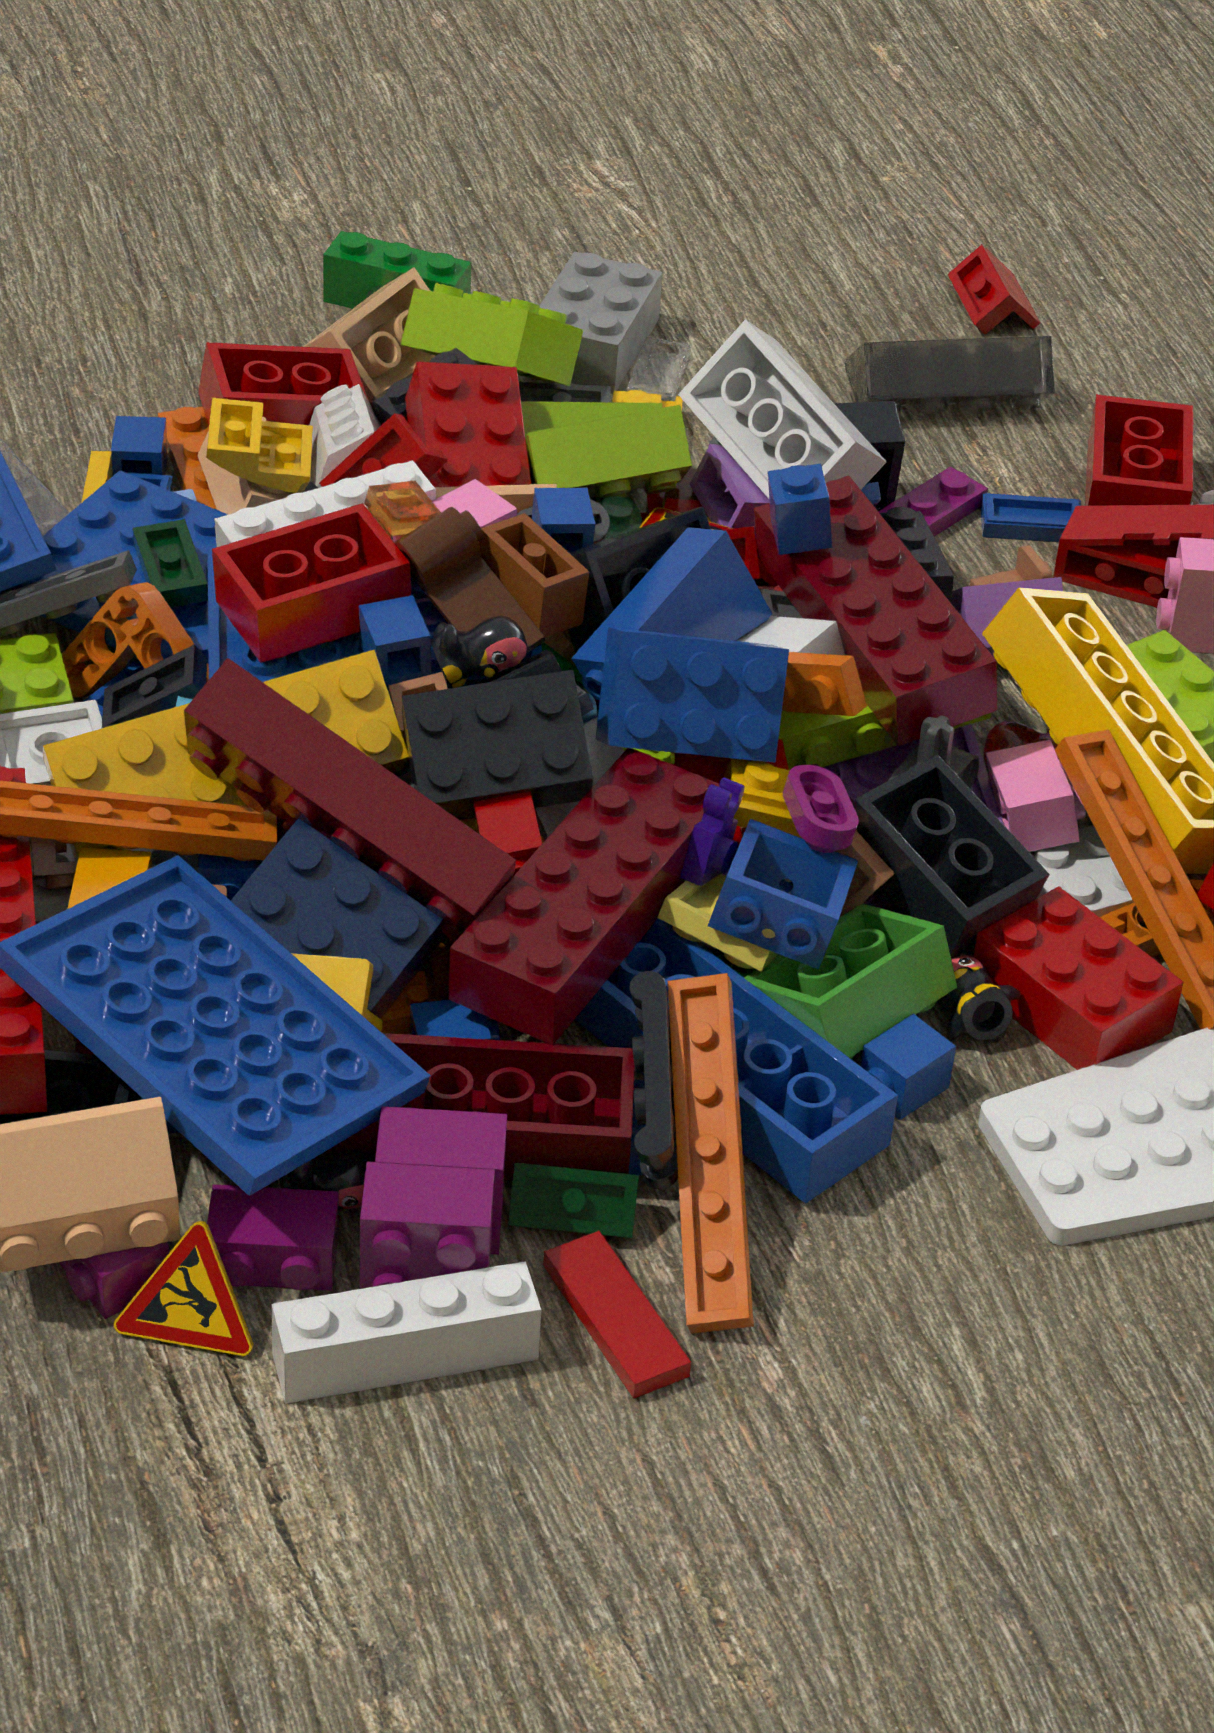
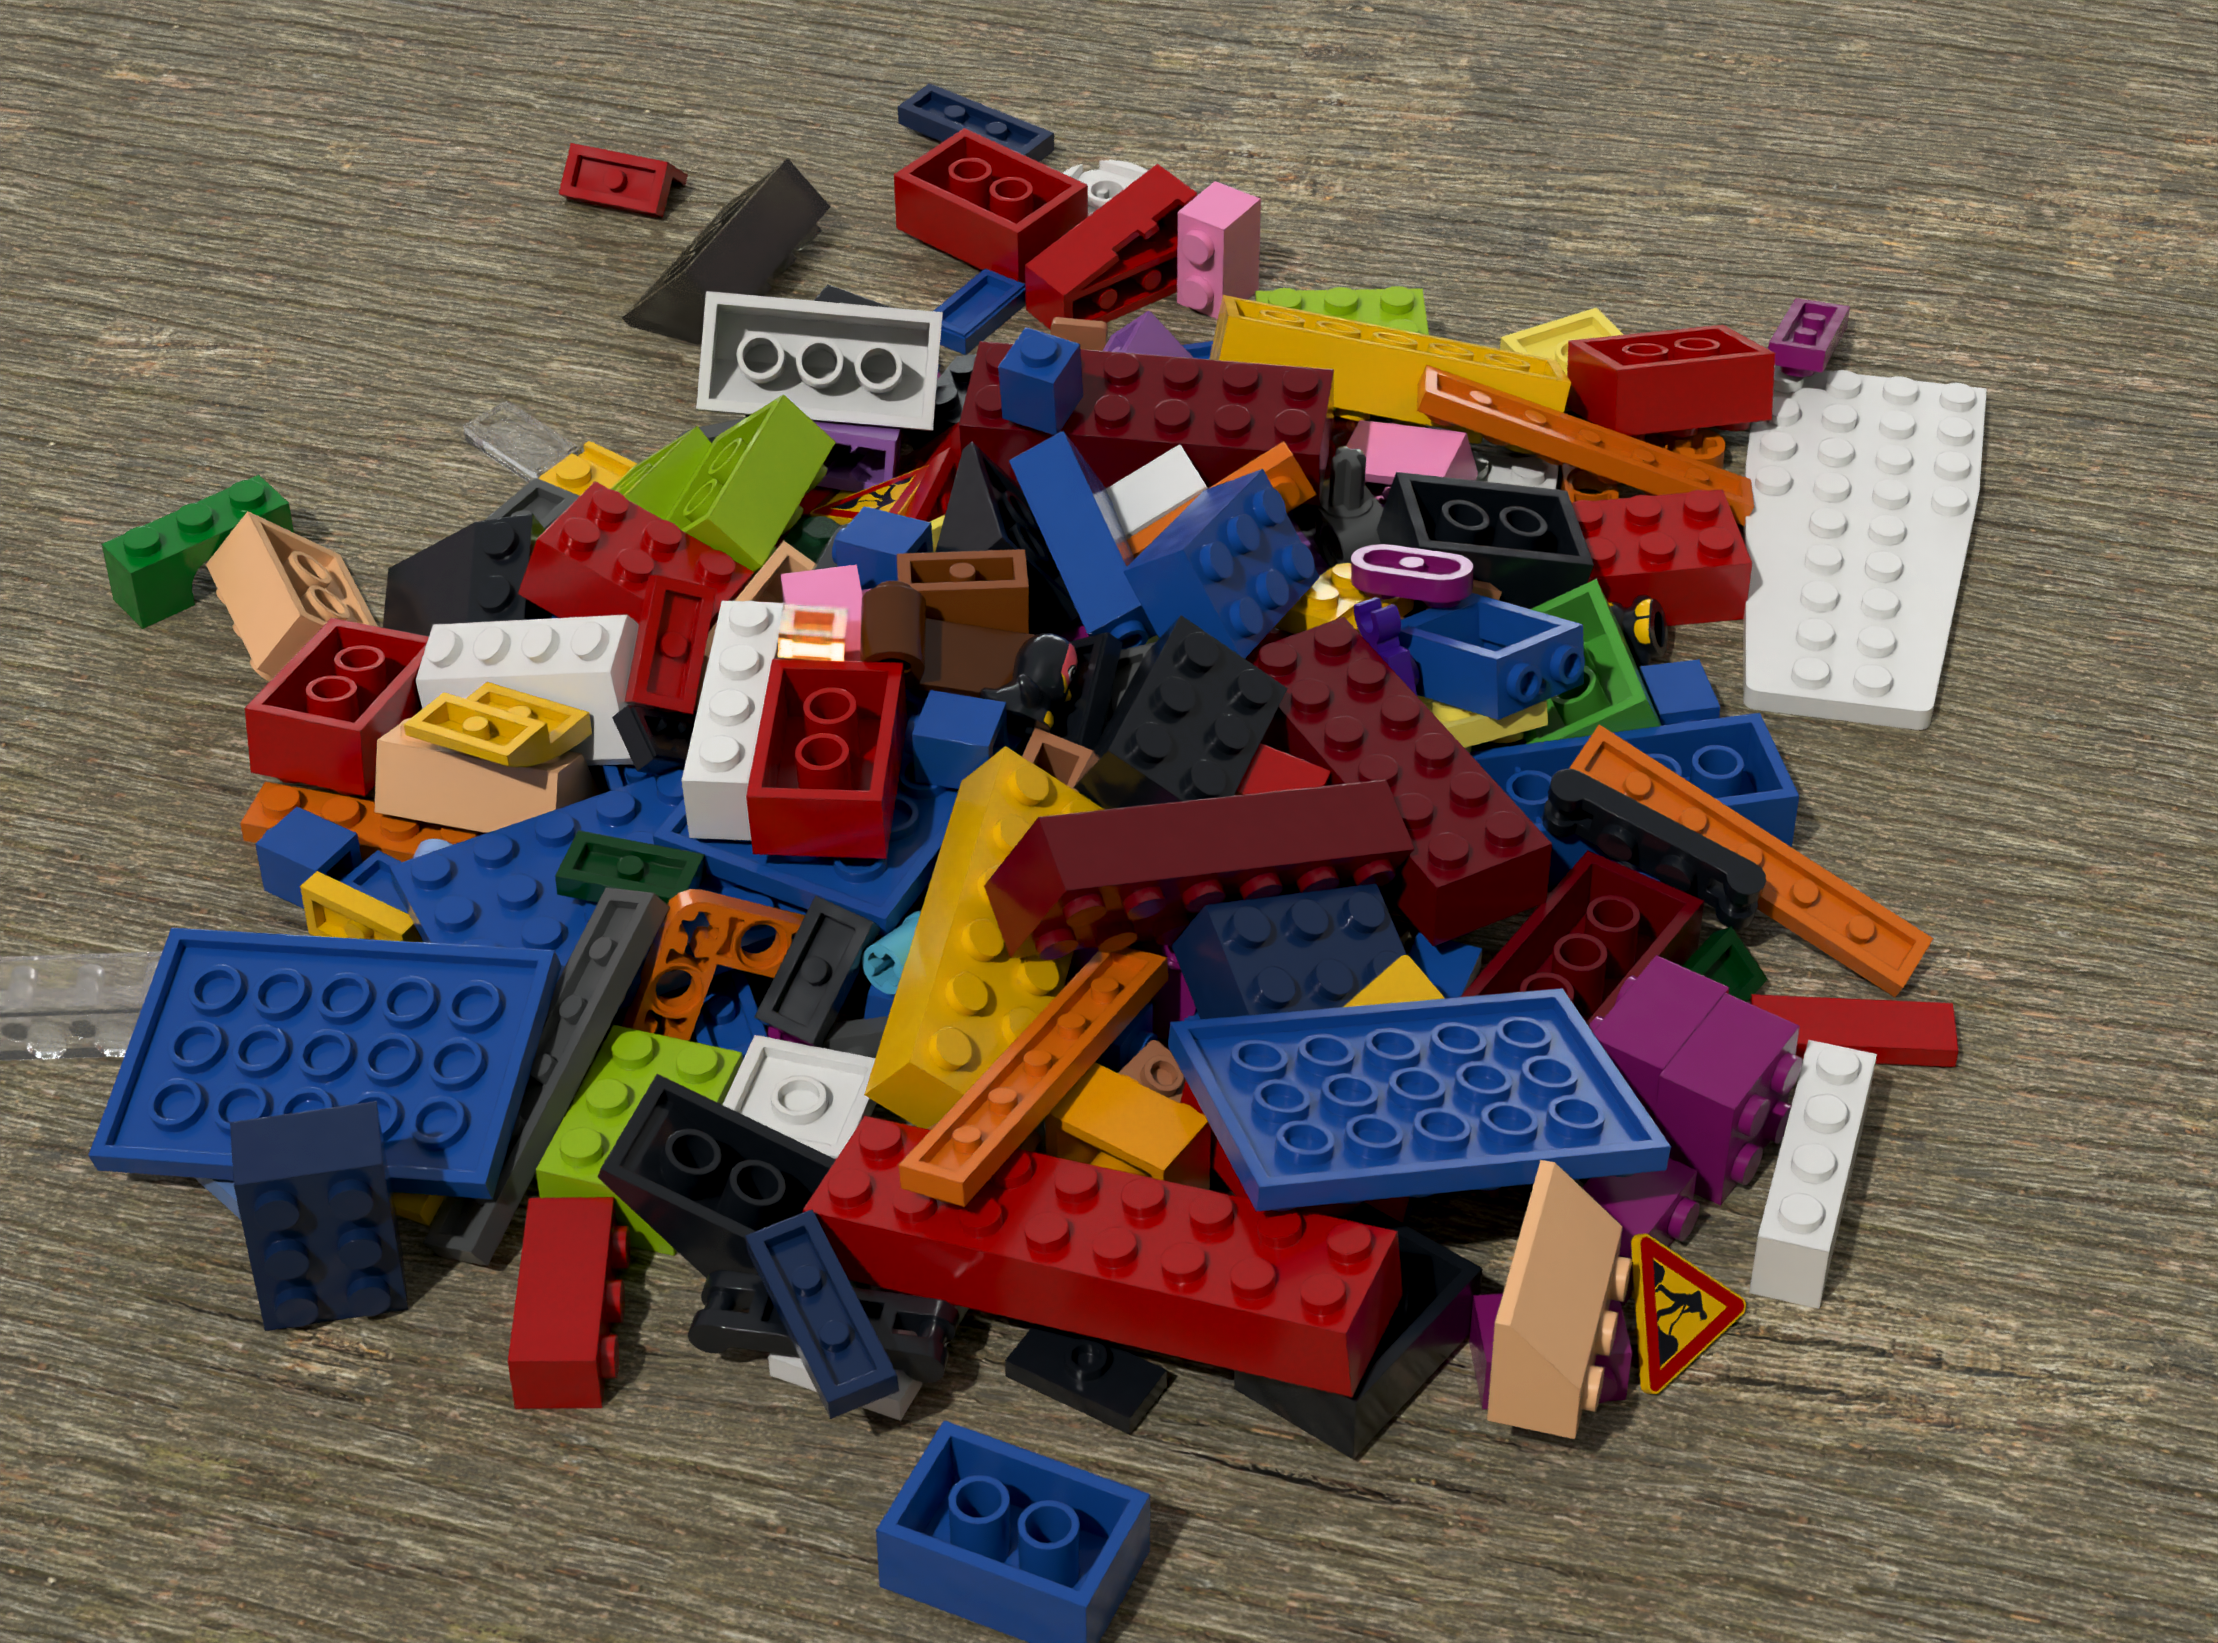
camera: 55 degrees left, 0 degrees up
lime brick [401,283,584,386] -> none
light grey brick [539,252,663,393] -> none

